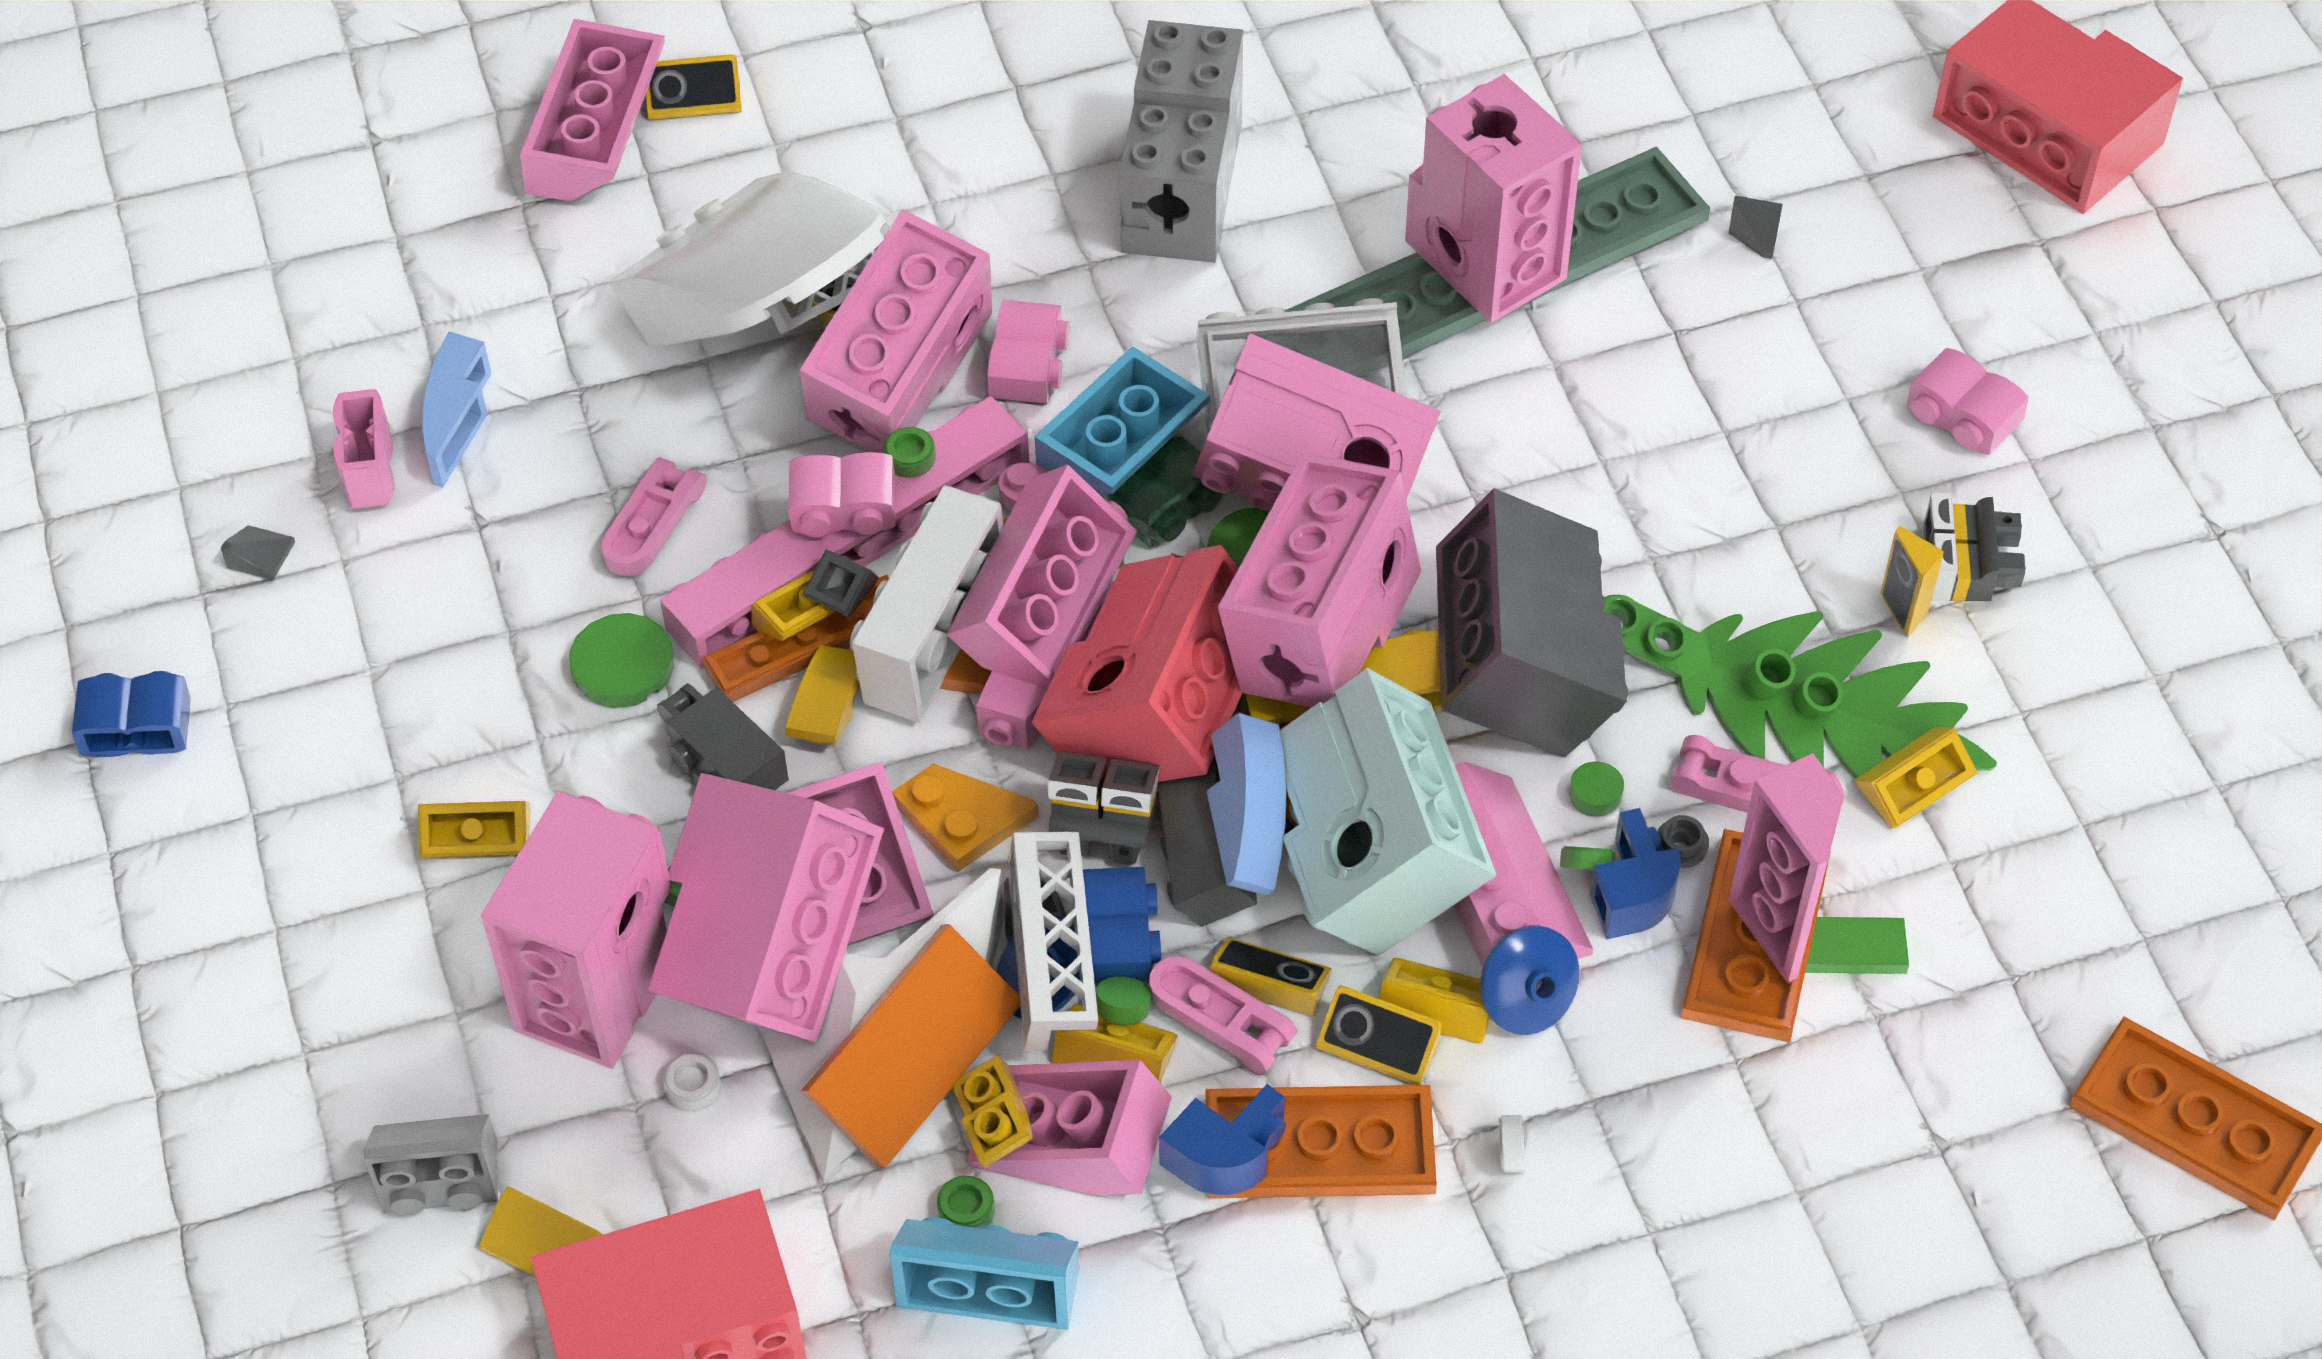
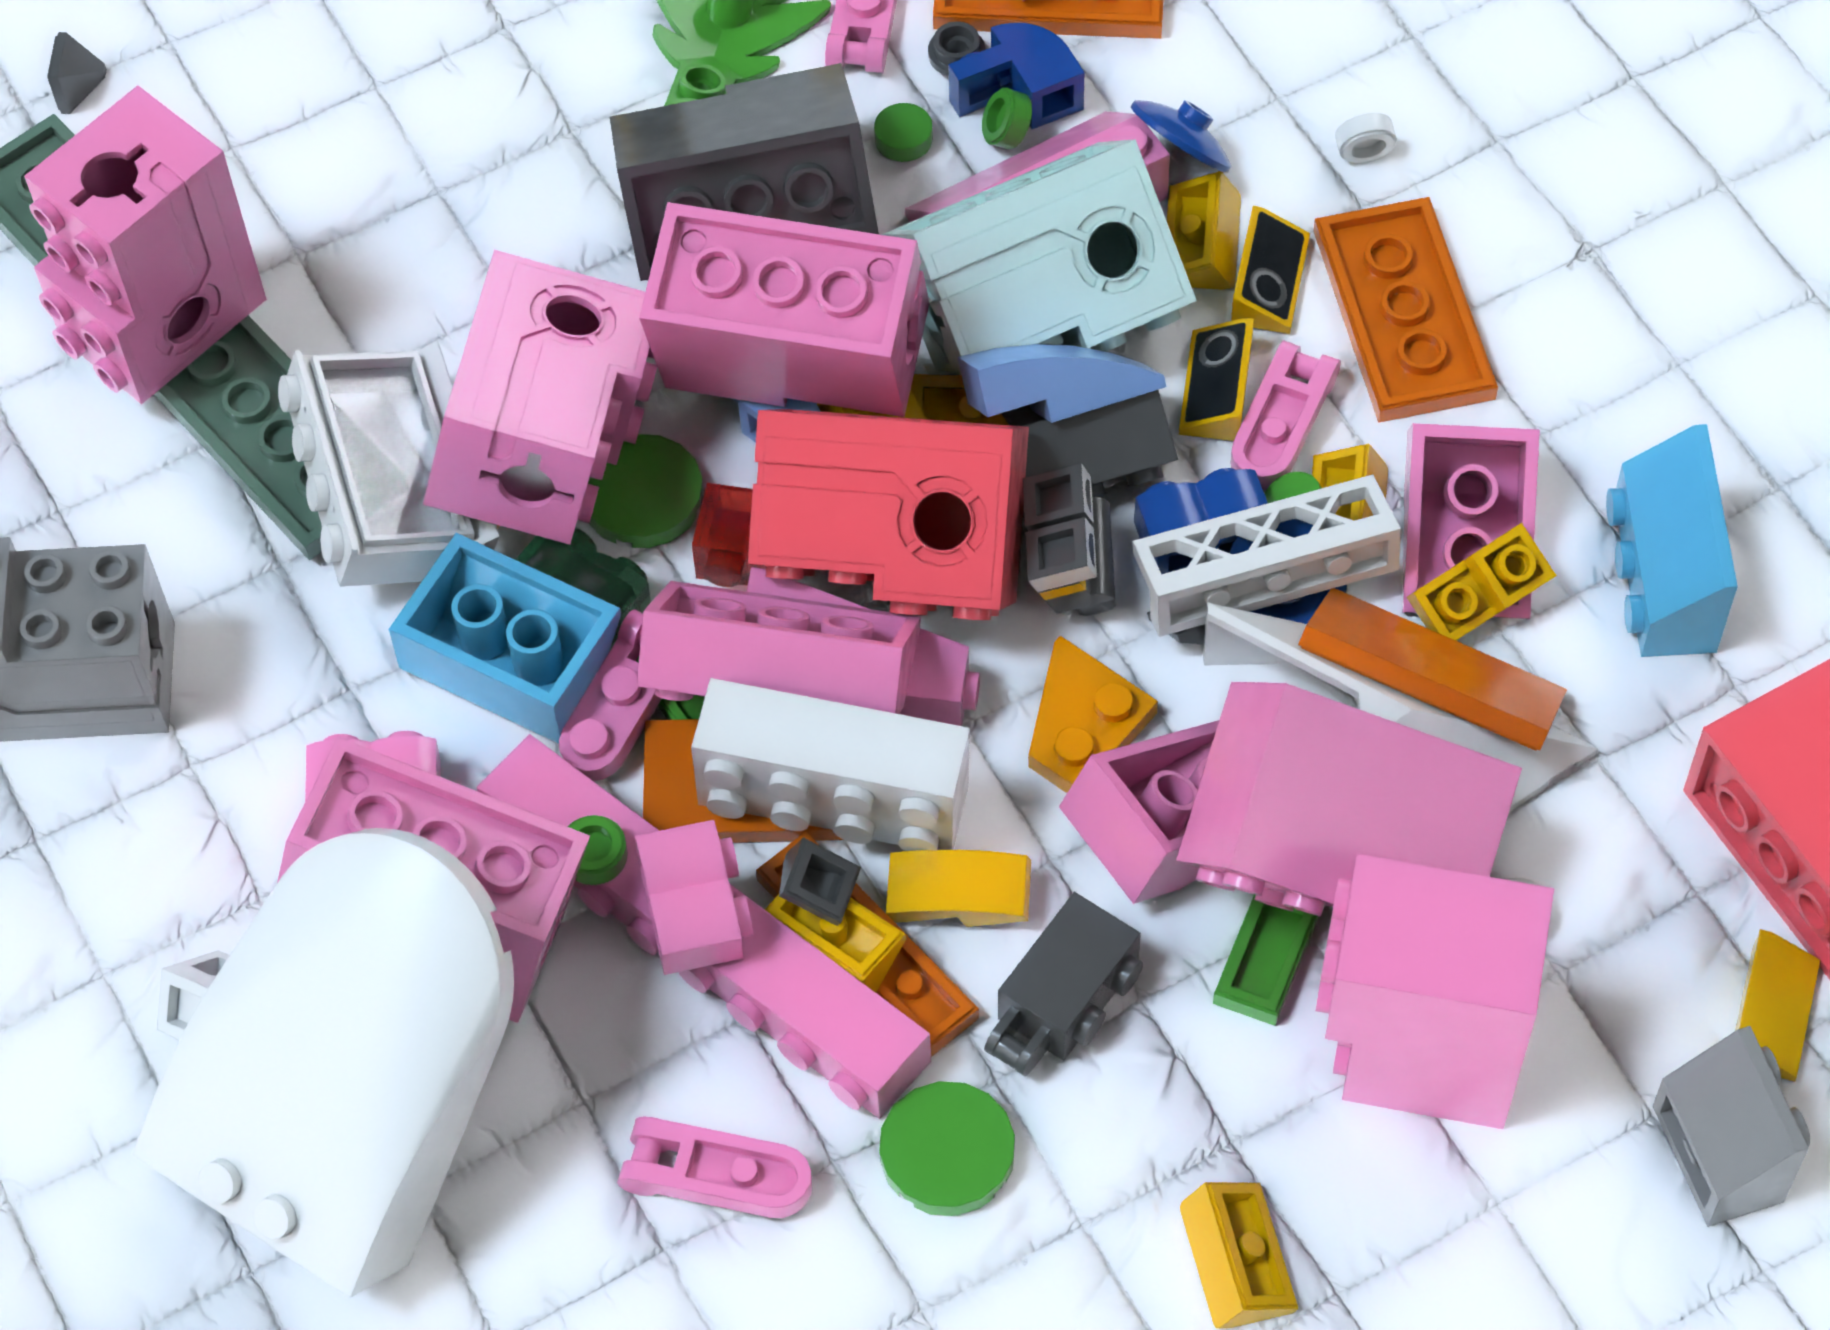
camera: 100 degrees left, 5 degrees up
bright green tile [937,1175,995,1228] -> none
blue brick [1159,1084,1286,1195] -> none

